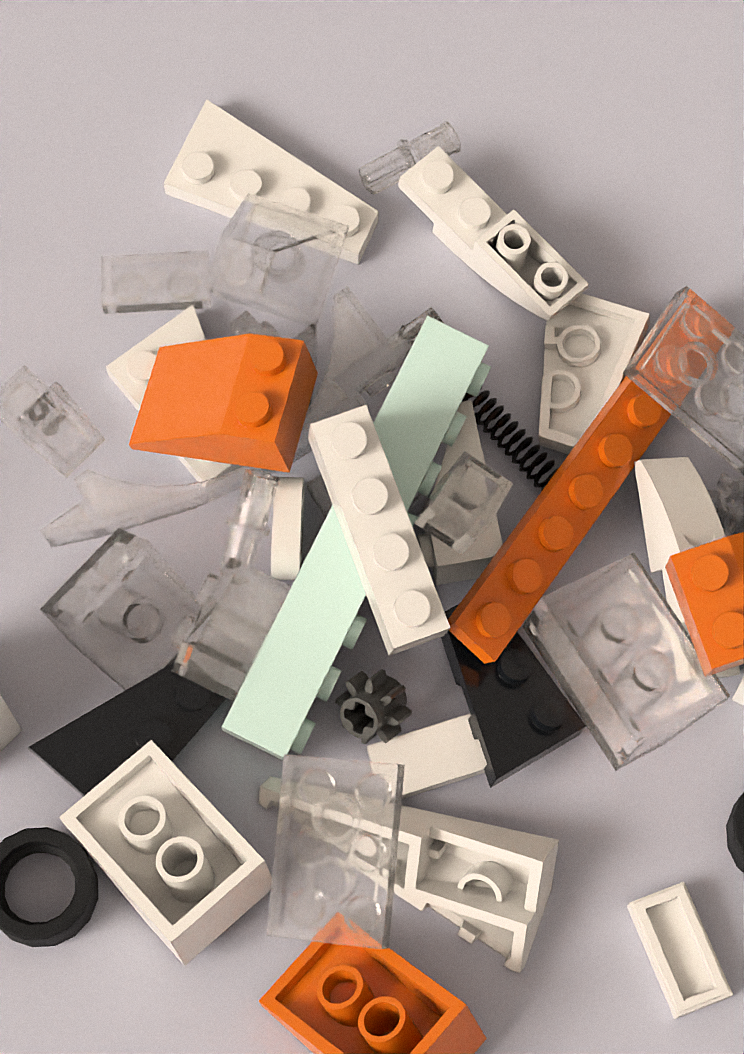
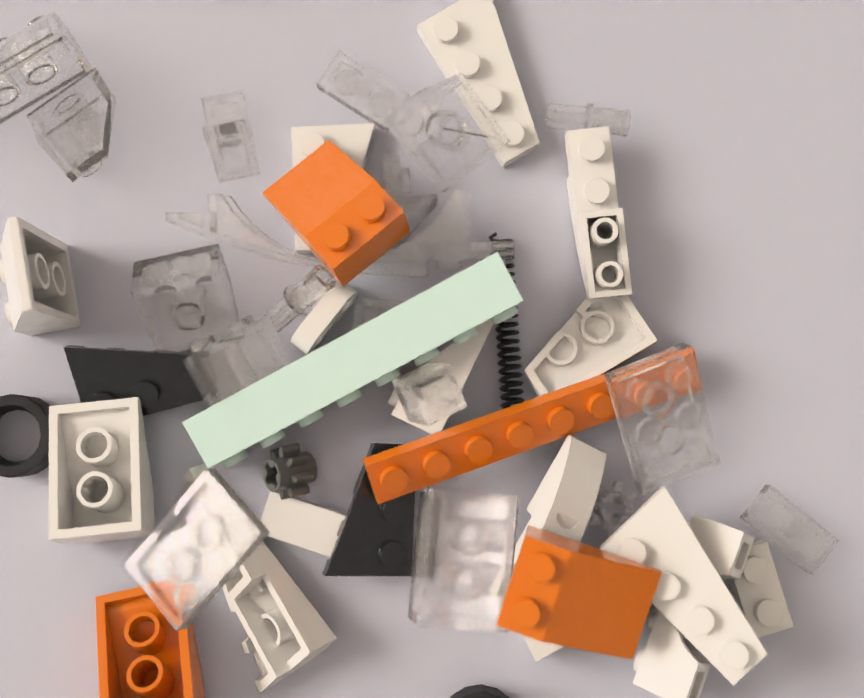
camera: 30 degrees right, 15 degrees up
white brick [308,405,450,656] -> none

